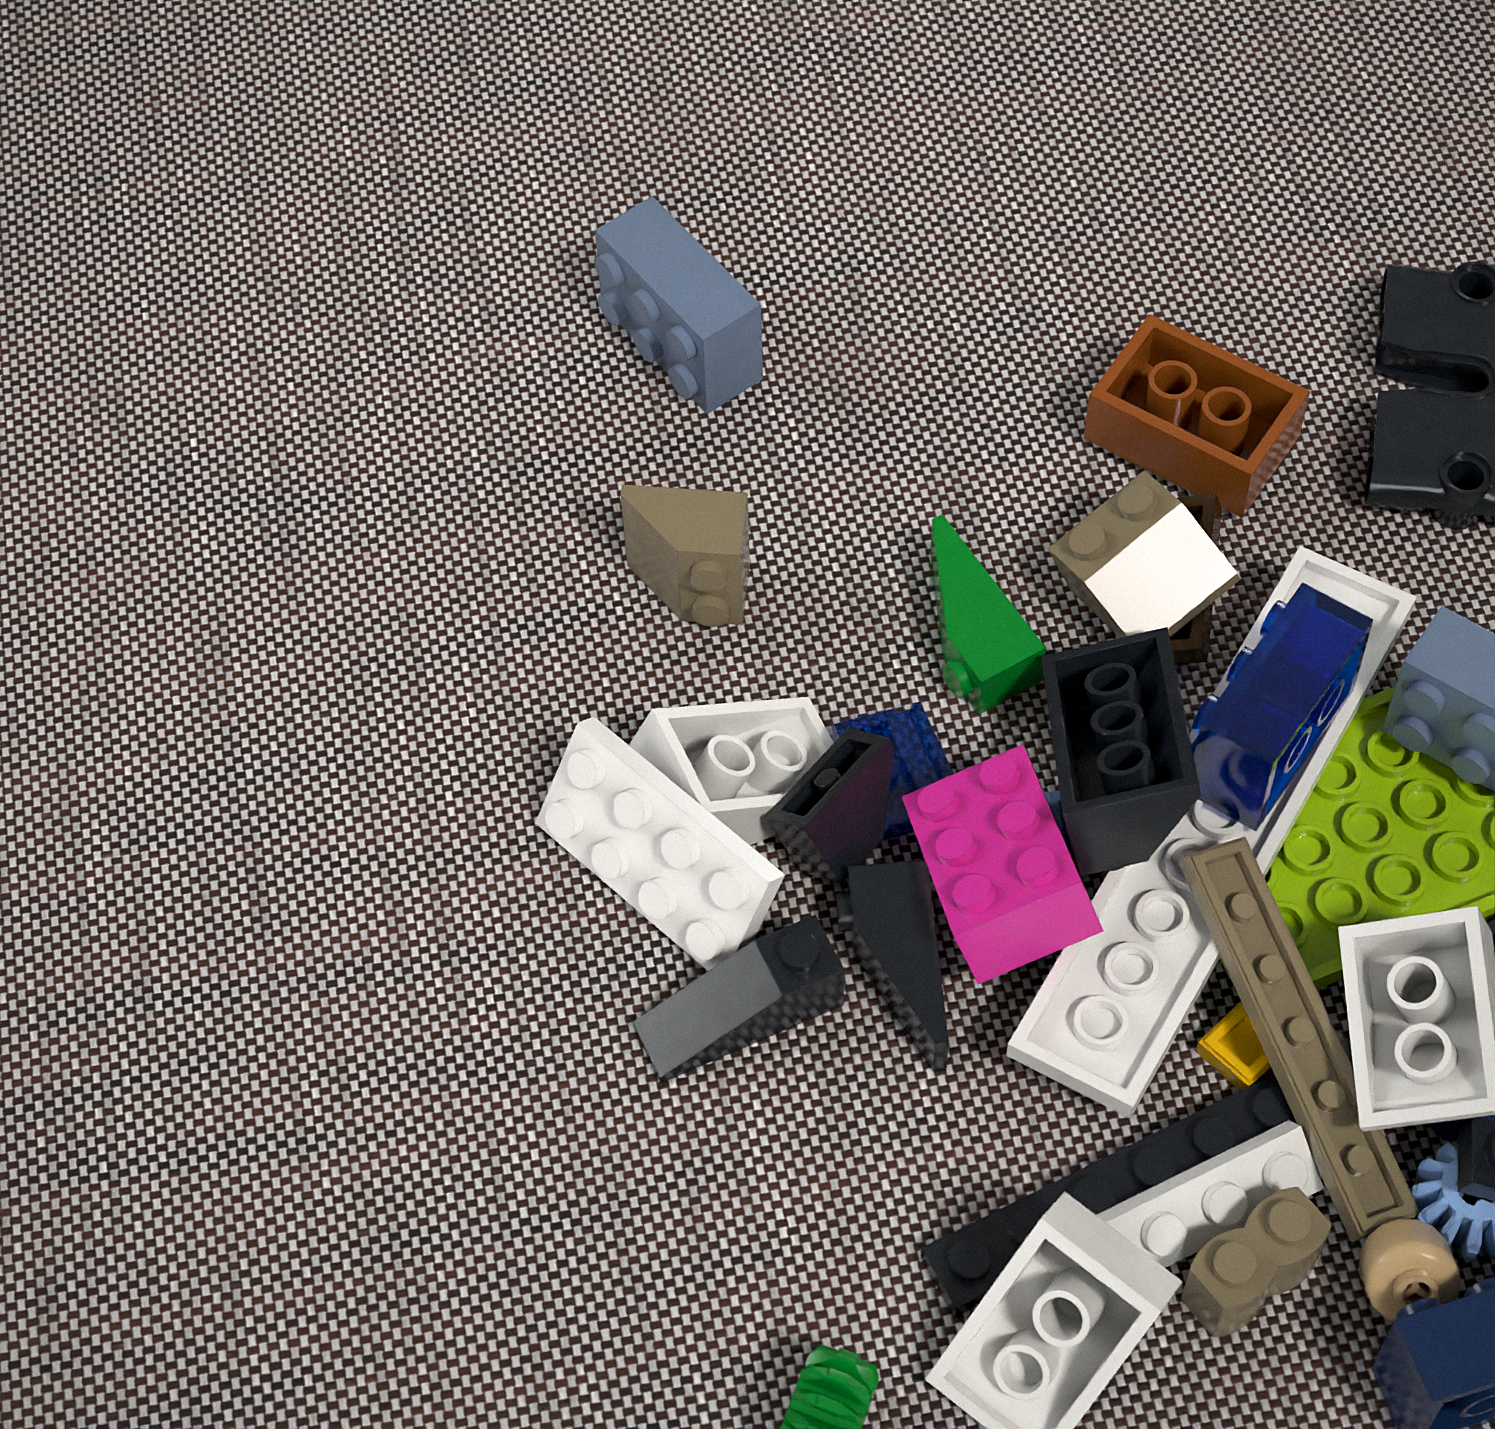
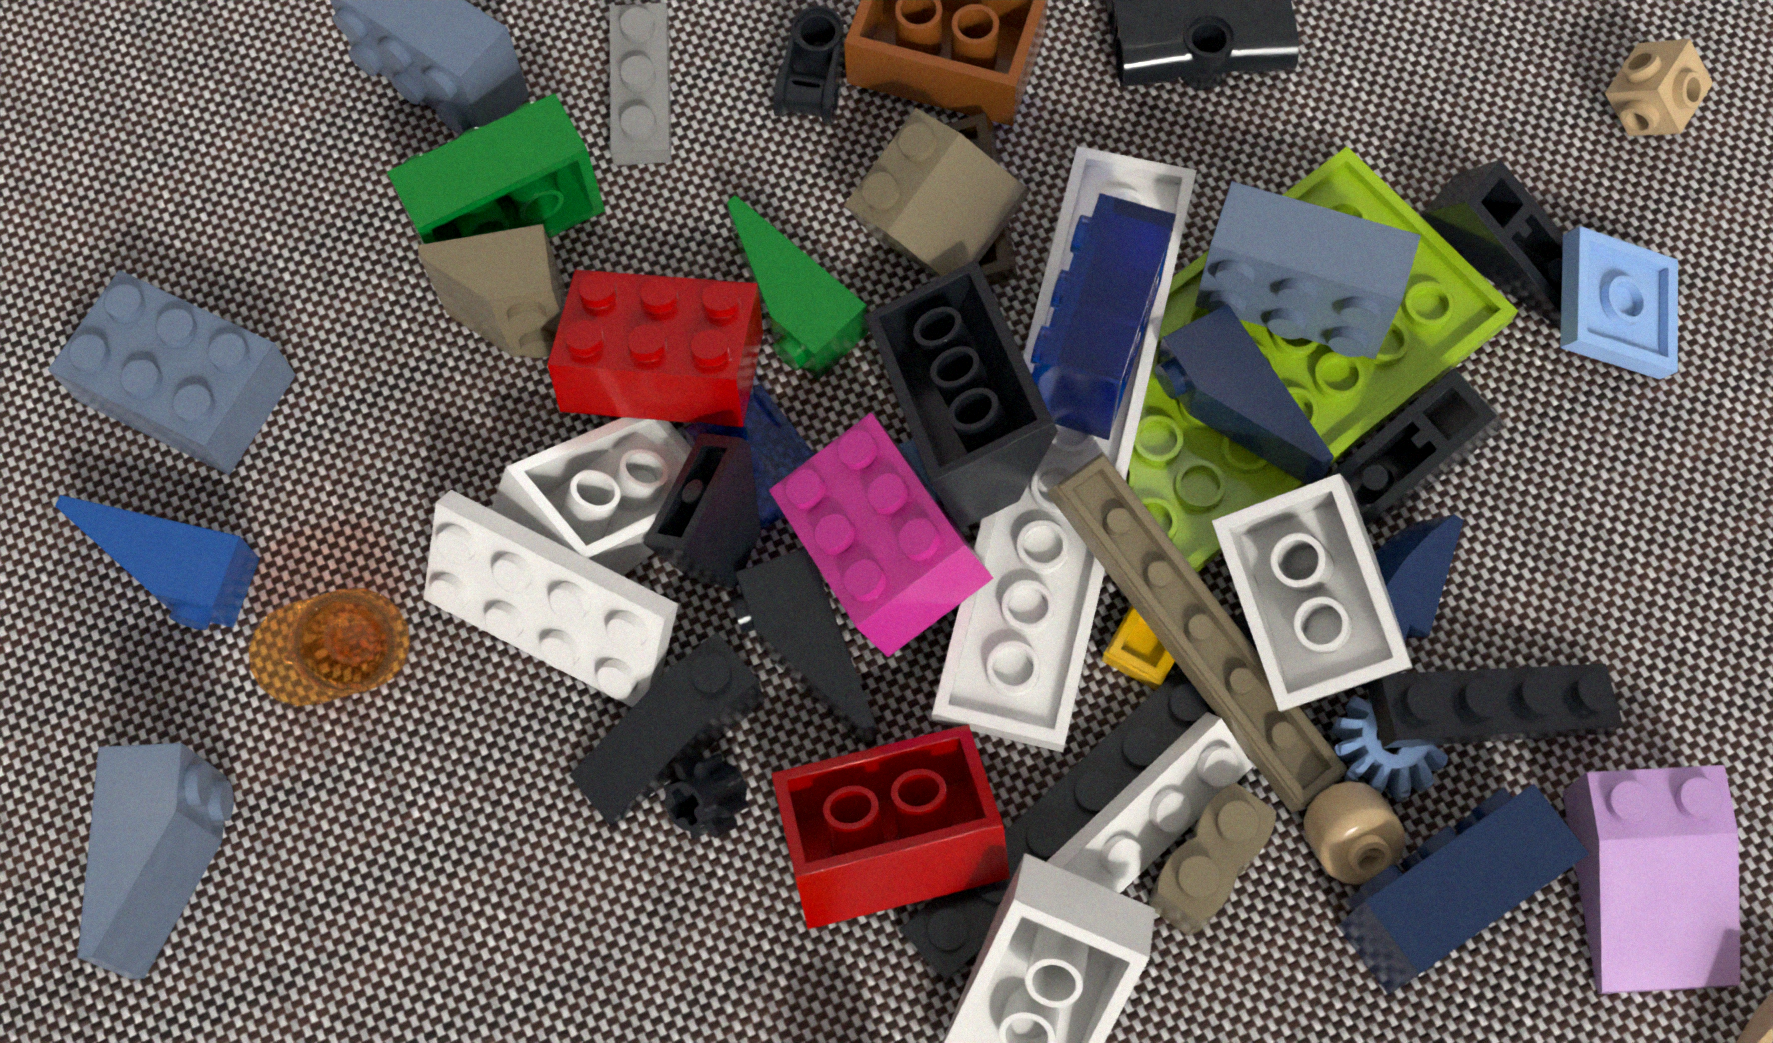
camera: 15 degrees left, 10 degrees up
none -> sand blue brick [48,270,296,475]
none -> blue slope [55,495,260,630]
none -> sand blue slope [77,743,234,979]
none -> clear orange piece [248,588,410,706]
none -> green brick [387,93,605,245]
none -> red brick [547,269,764,427]
none -> light grey plate [609,3,672,166]
none -> black gear [664,753,749,840]
none -> red brick [771,724,1010,930]
none -> black piece [773,6,845,125]
none -> dark blue slope [1155,304,1334,485]

